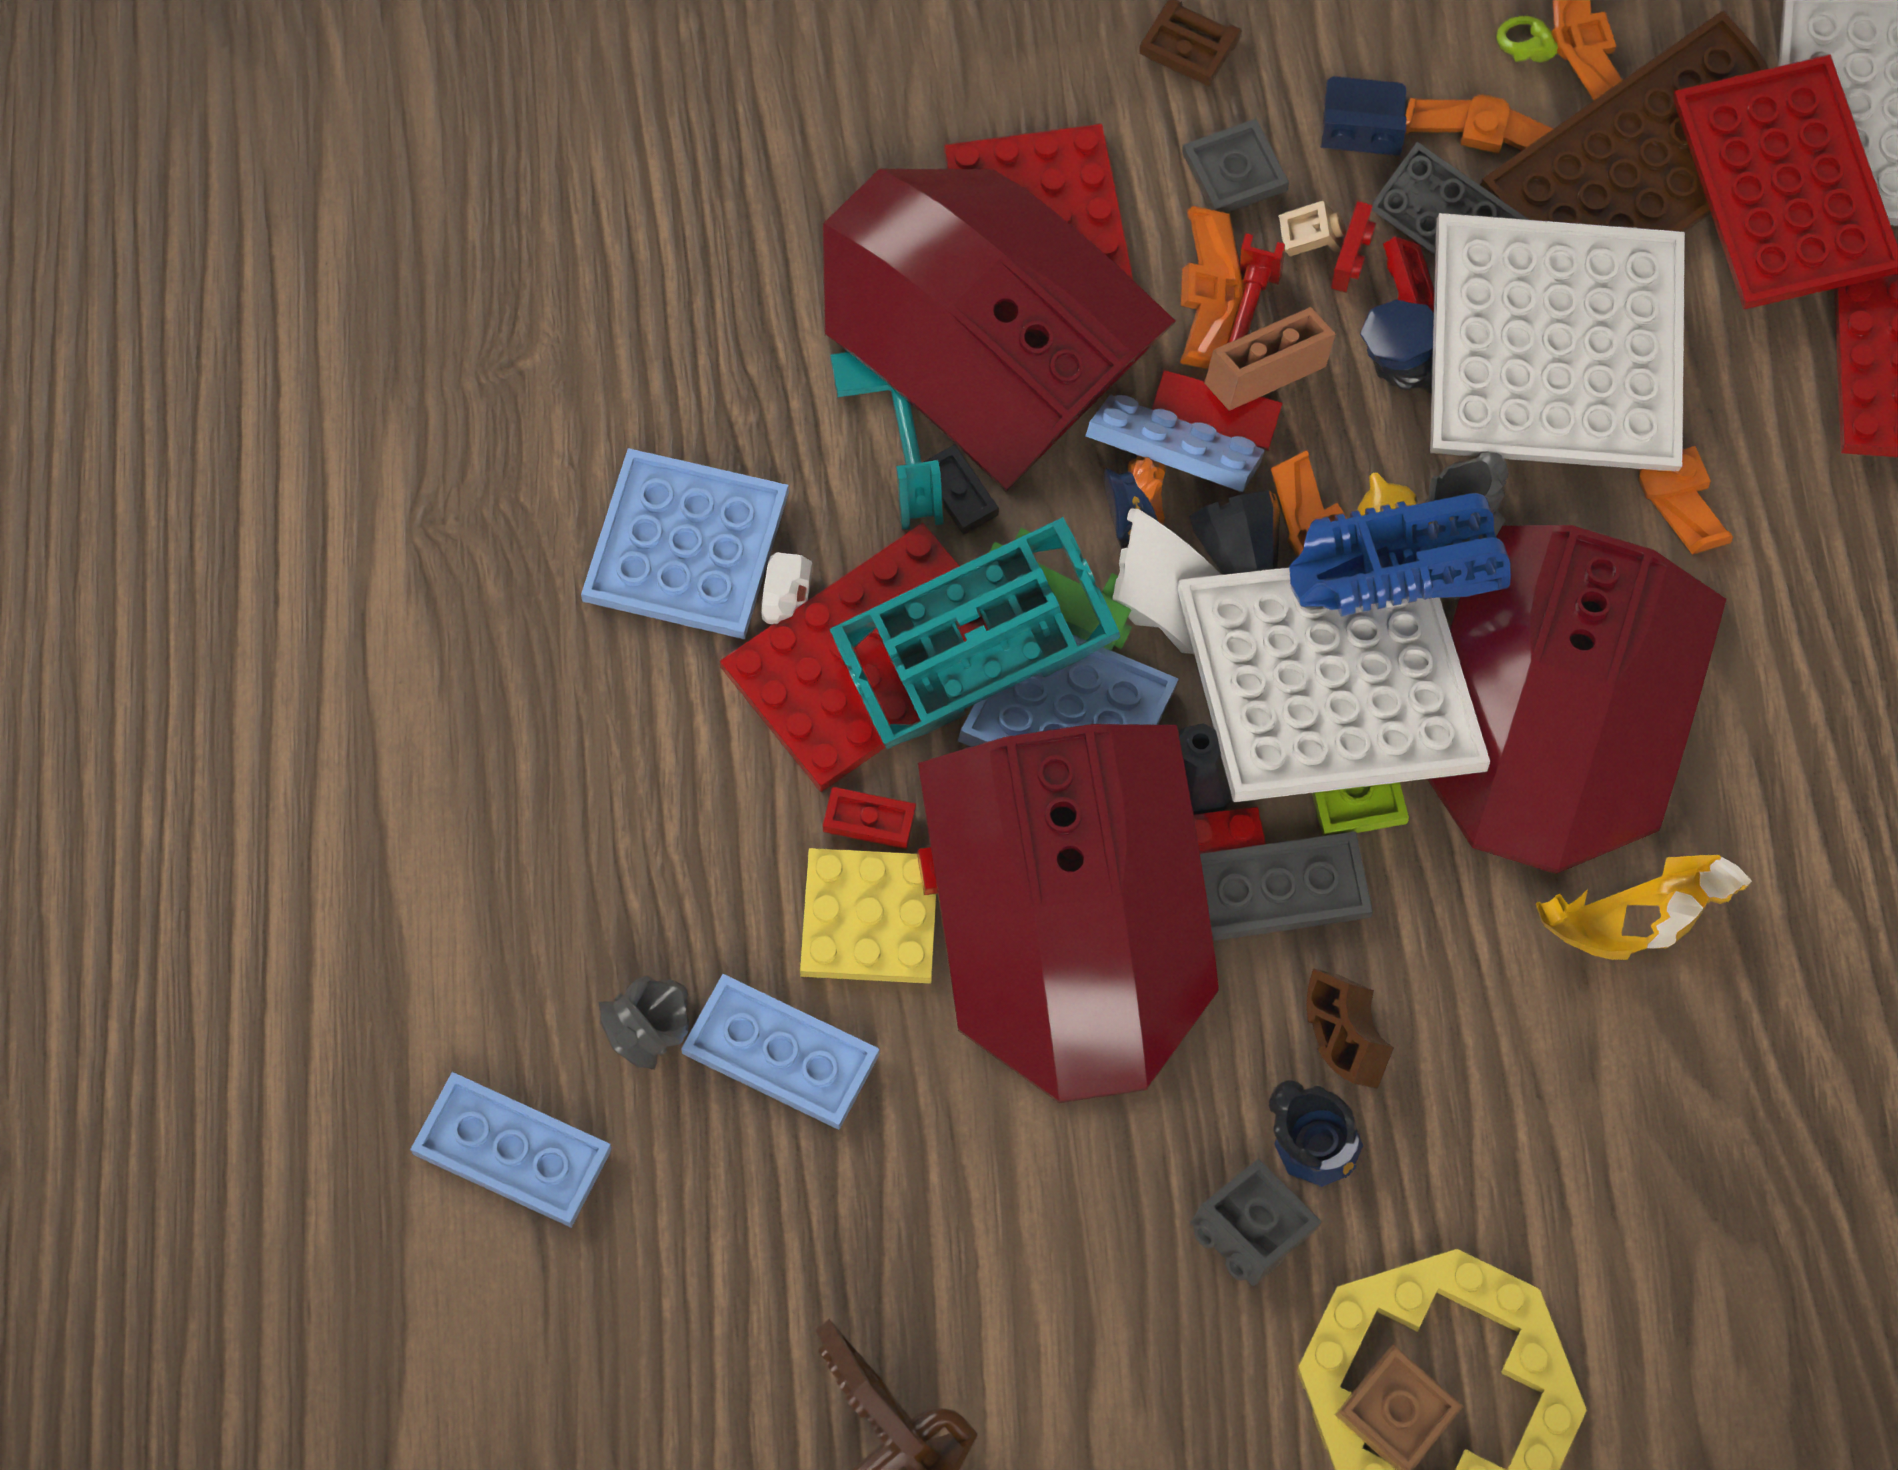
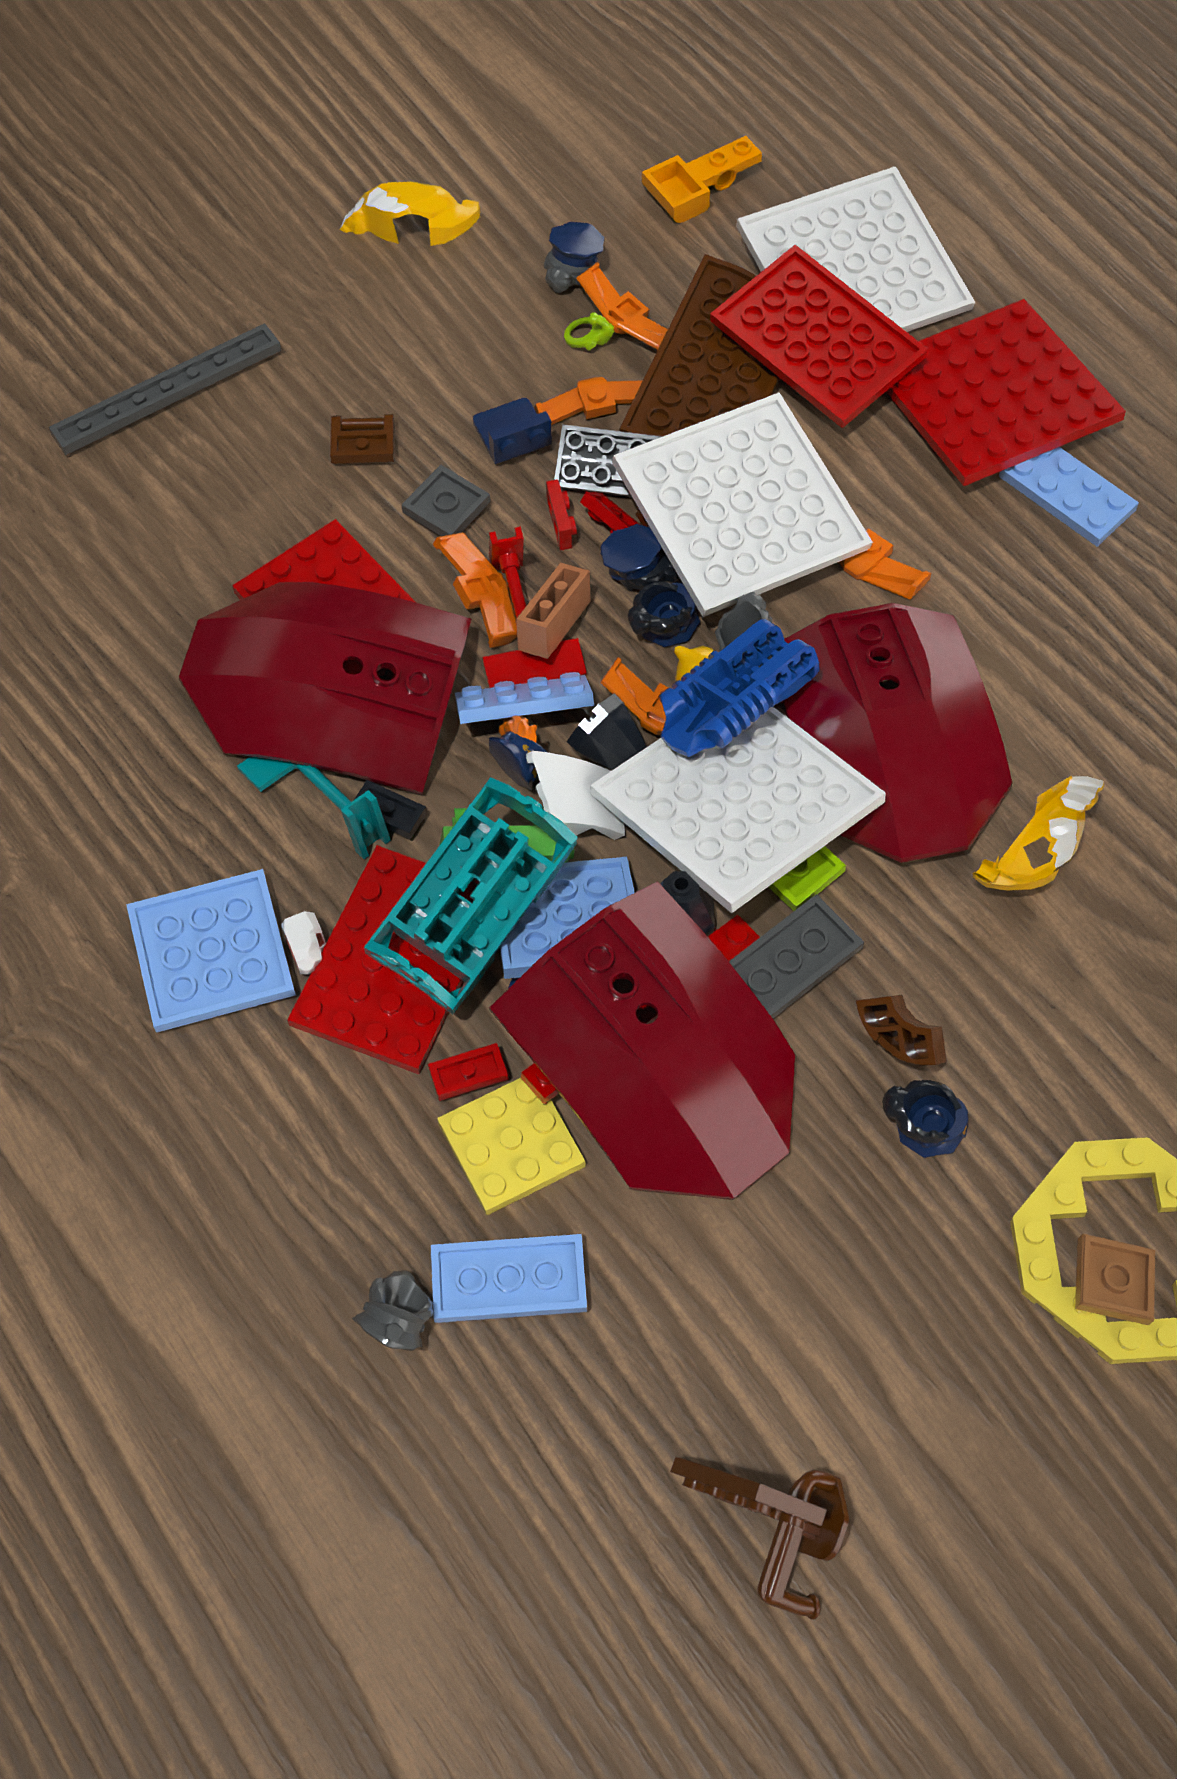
camera: 30 degrees left, 5 degrees down
light blue plate [410,1072,612,1228] -> none
dark grey plate [1190,1159,1322,1287] -> none
tan bracket [1279,200,1346,257] -> none
none -> piece [627,581,700,647]

